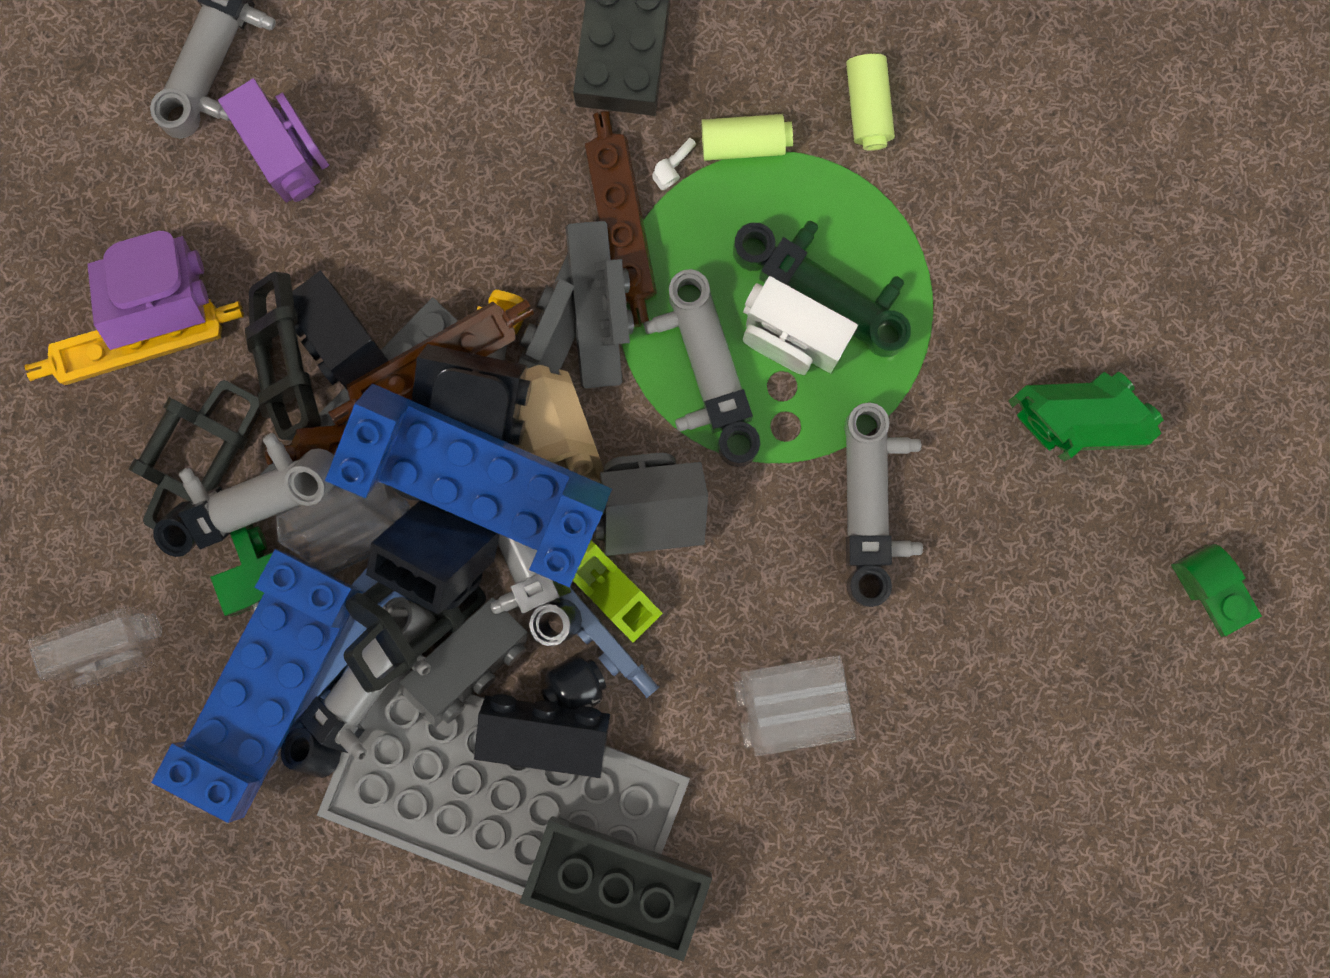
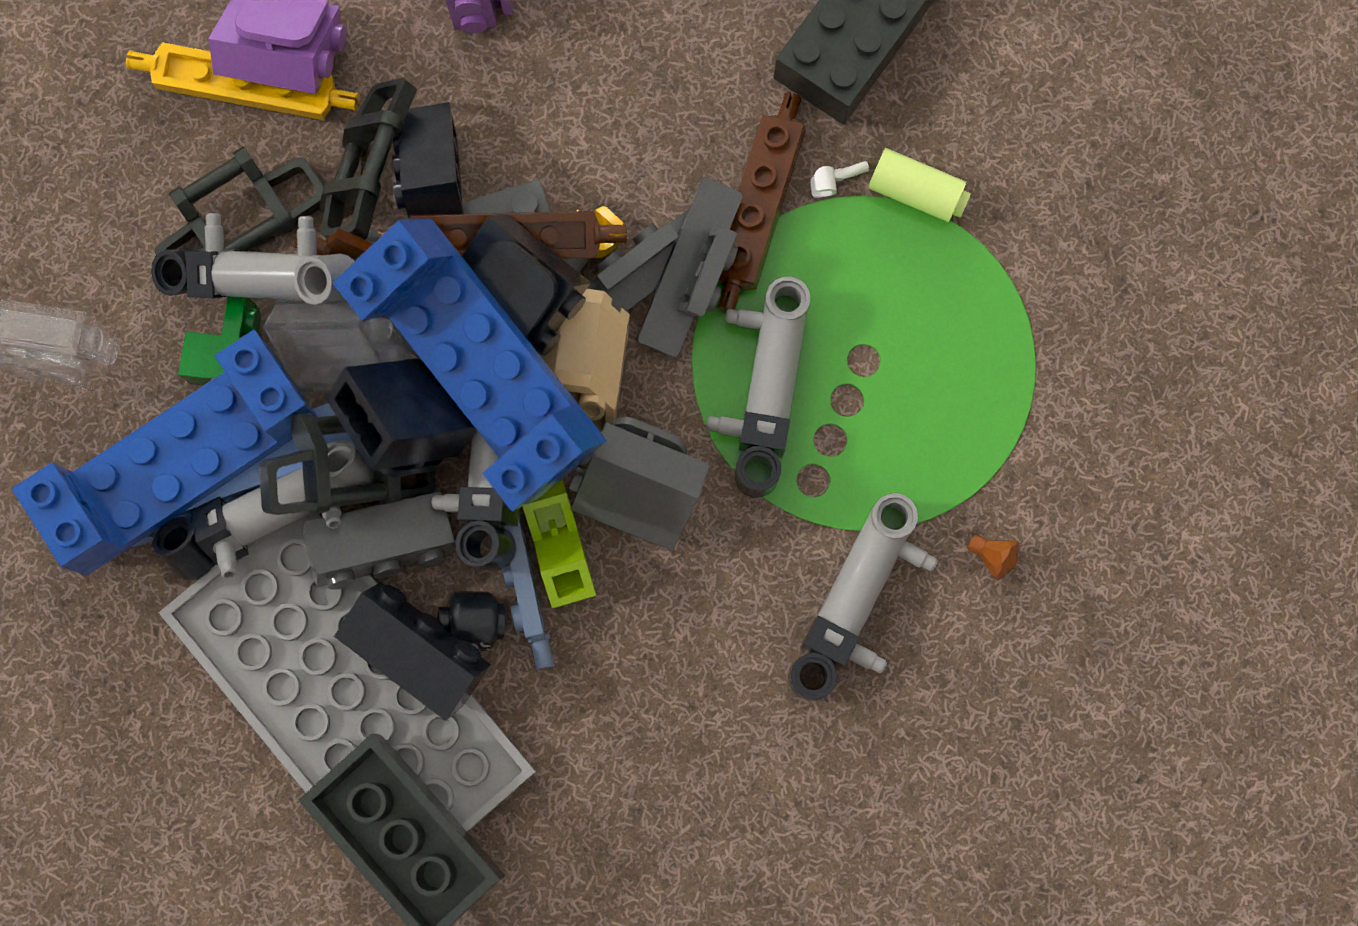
camera: 25 degrees right, 5 degrees down
dark green piece [733,220,911,357] -> none
clear brick [733,655,856,757] -> none
white brick [743,276,858,375] -> none
yellowish green brick [846,54,895,151] -> none
green brick [1008,371,1164,462] -> none
green brick [1171,544,1262,637] -> none
none -> dark orange rock [968,534,1020,581]

